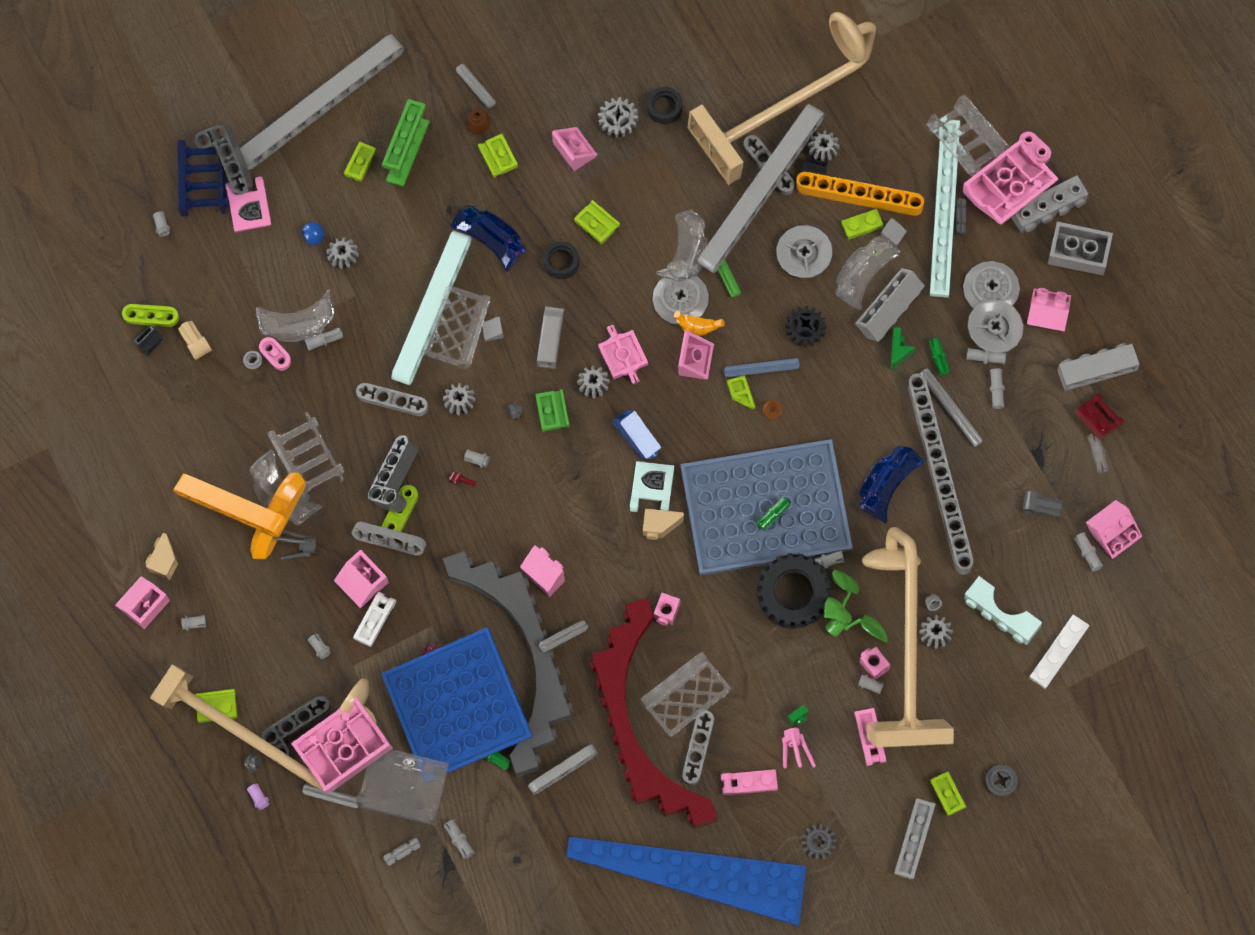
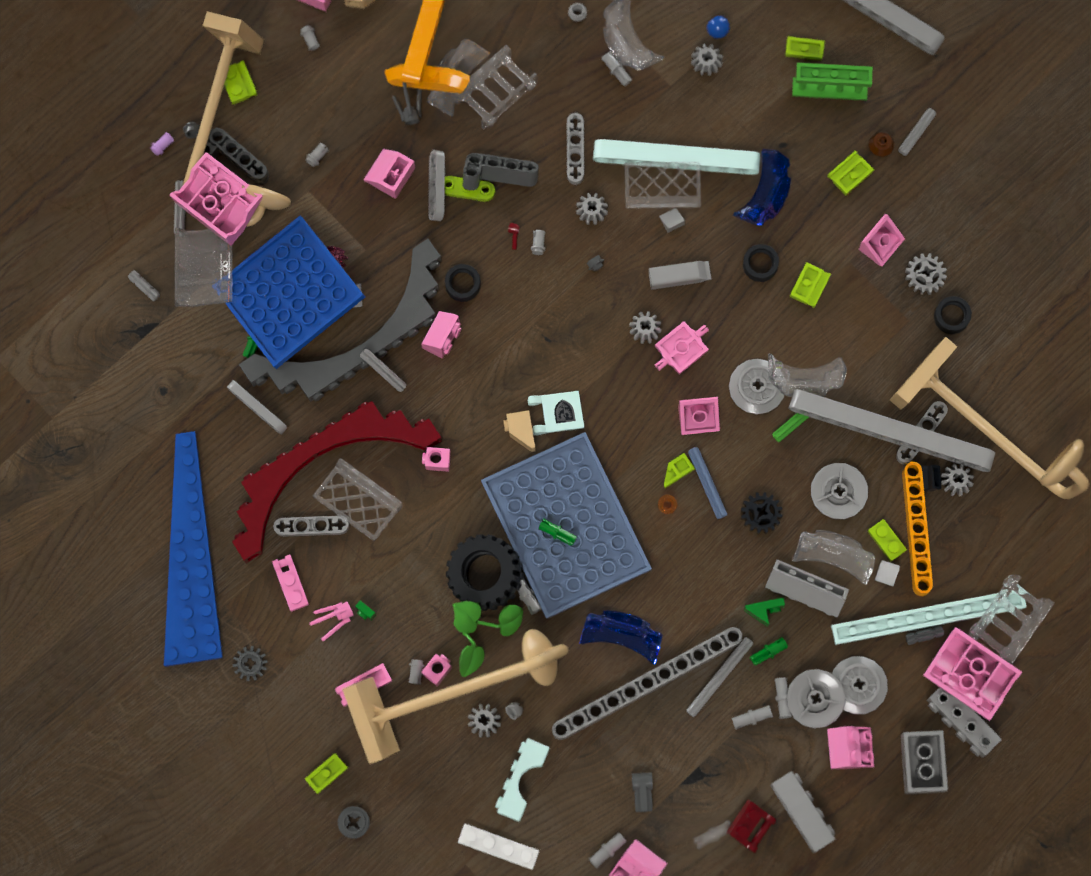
camera: 70 degrees right, 5 degrees up
bright pink plate [259,337,291,371] -> none
white plate [353,592,396,647] -> none
light grey pin [444,819,475,859] -> none
bright green plate [535,389,570,432] -> none
slope [611,410,661,460] -> none
light orange piece [674,311,725,336] -> none
light grey plate [894,798,935,880] -> none
bright pink plate [1019,132,1051,164] -> none
none -> black tyre [445,264,481,302]

